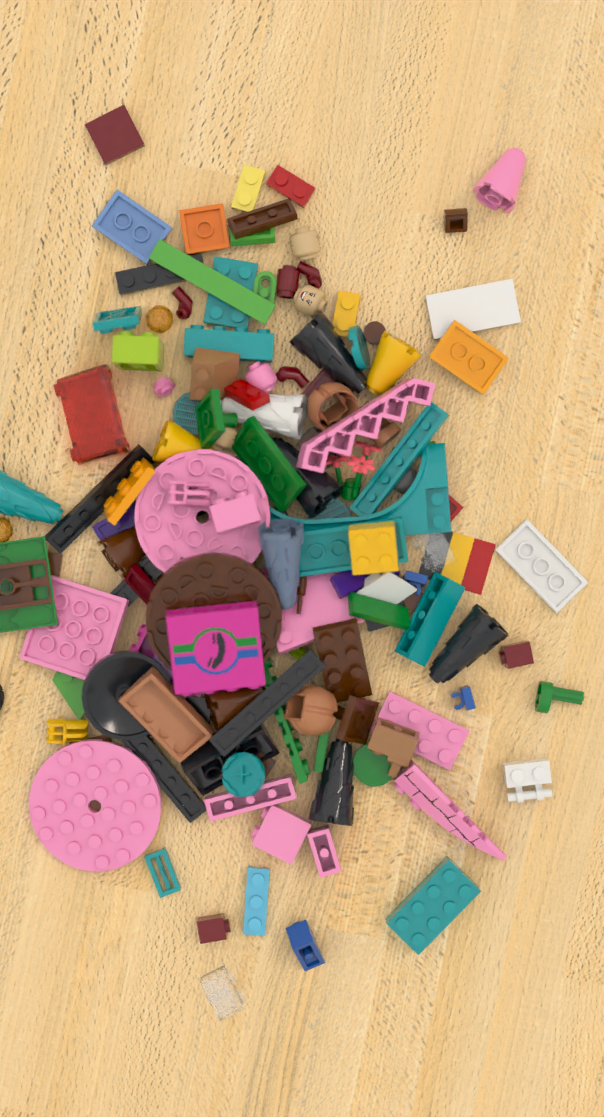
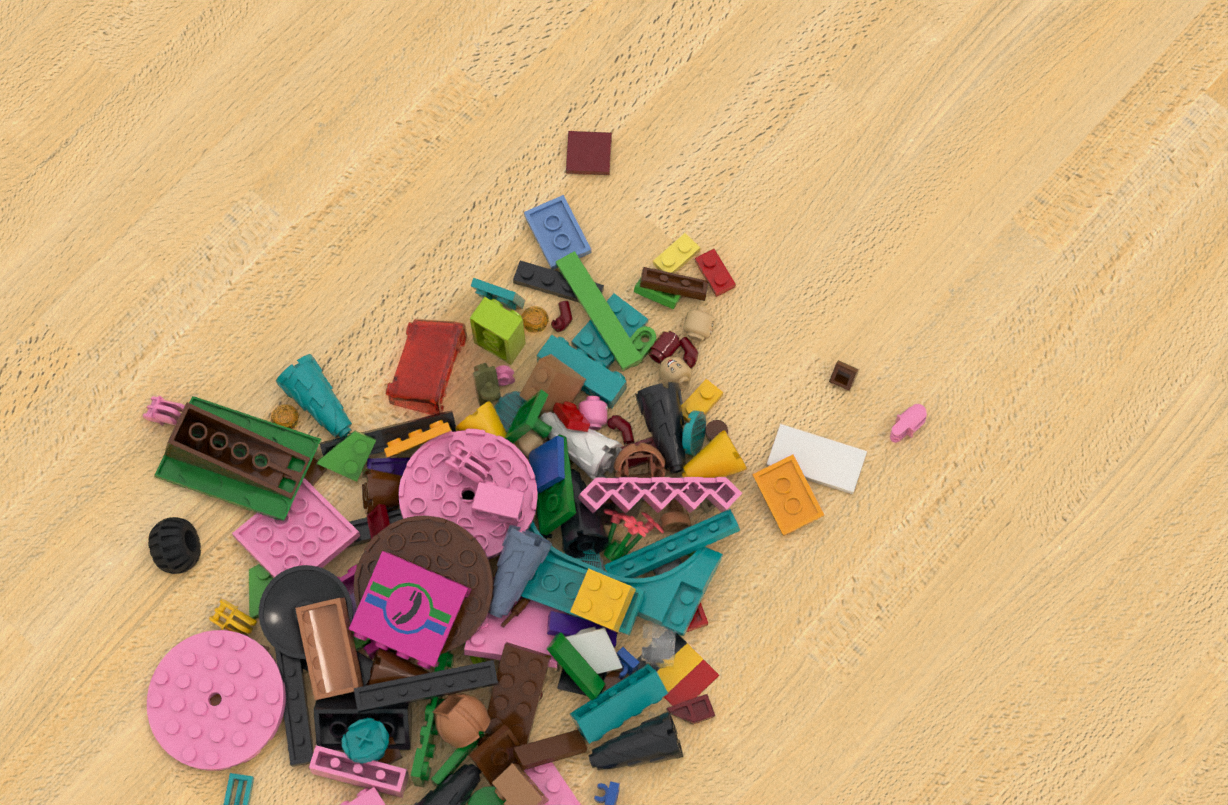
camera: 30 degrees right, 20 degrees down
orange plate [179,203,230,255] -> none
bright pink cone [473,148,526,213] -> none
white tile [495,519,588,613] -> none
dark red brick [499,641,534,669] -> none
none -> bright green wing [317,430,376,482]
none -> olive hips [473,363,501,406]
none -> reddish brown tile [513,730,588,771]
none -> blue tile [529,435,565,494]
none -> dark red tile [666,694,715,725]
none -> bright pink arm [890,404,927,443]

